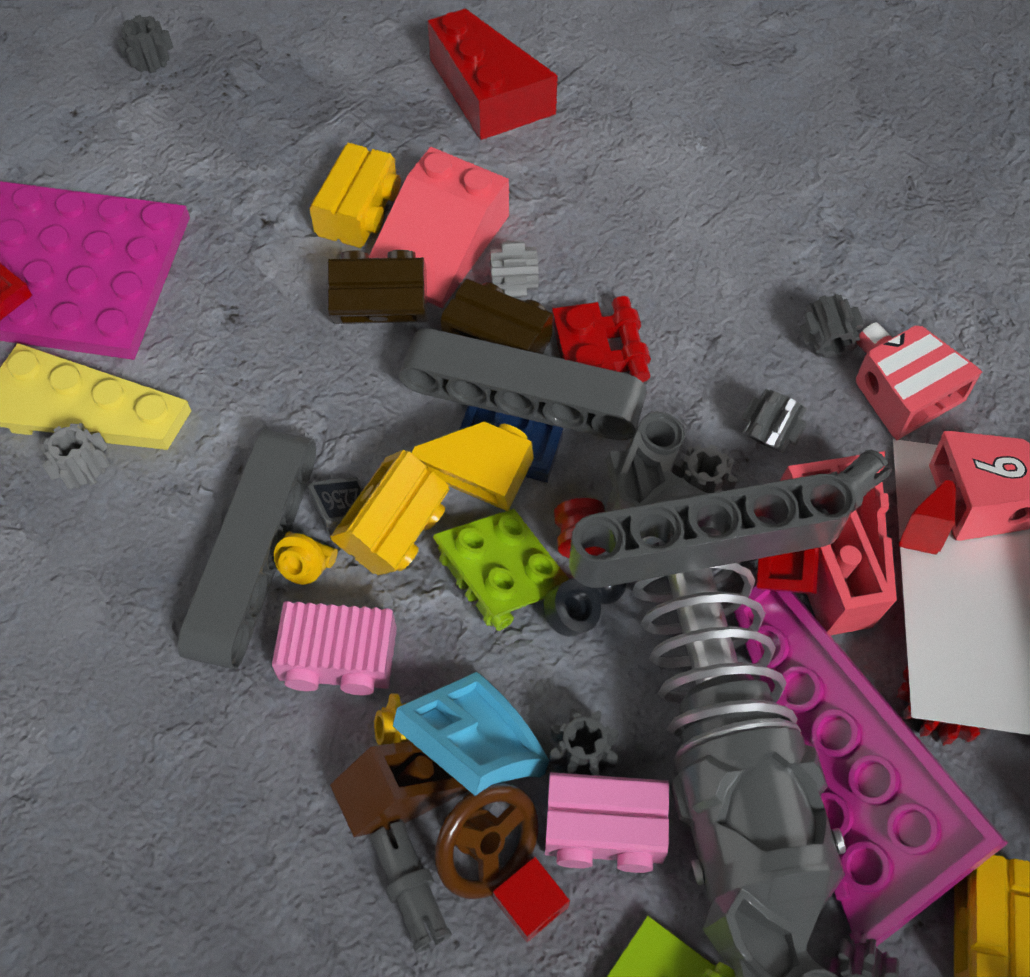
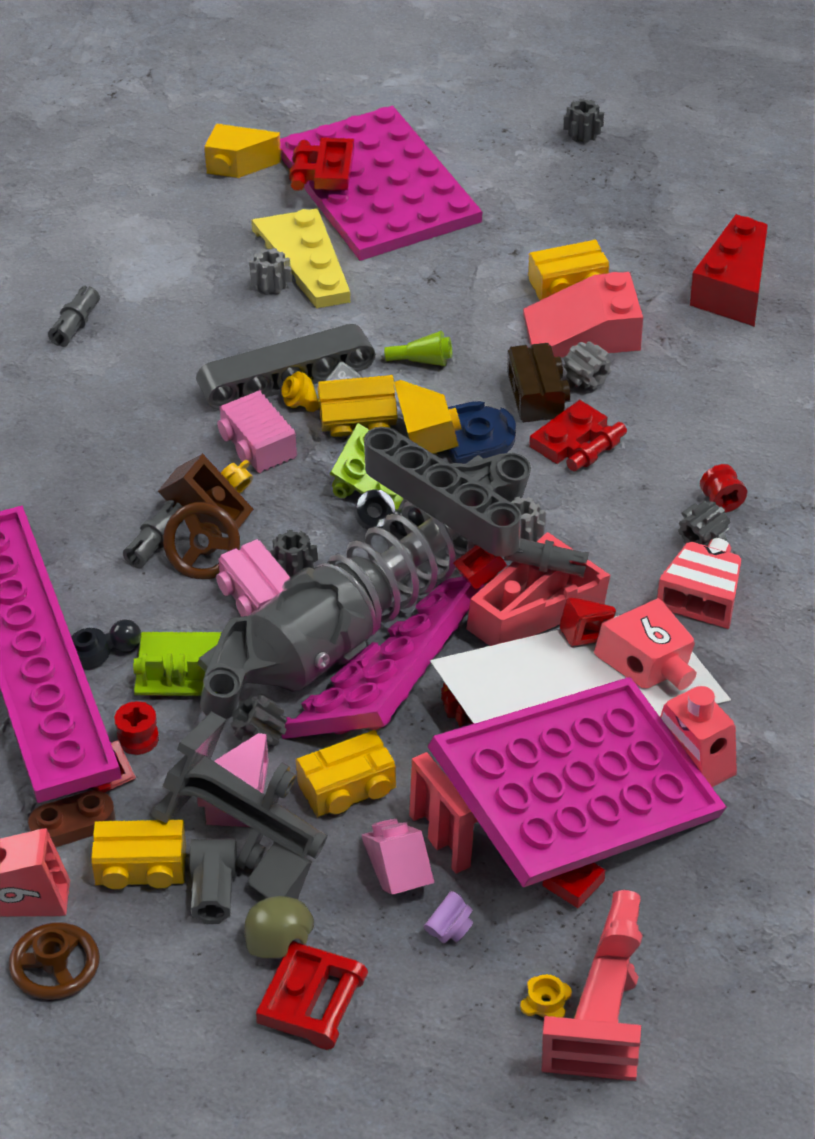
camera: 55 degrees right, 15 degrees down
dark brown brick [328,250,427,324] -> none
medium azure plate [393,672,549,796] -> none
dark grey beam [399,328,647,440] -> none
red piece [493,857,570,943] -> none
dark grey gear [742,388,807,453] -> none
none -> lime cone [384,330,453,366]
none -> red wheel [700,464,748,513]

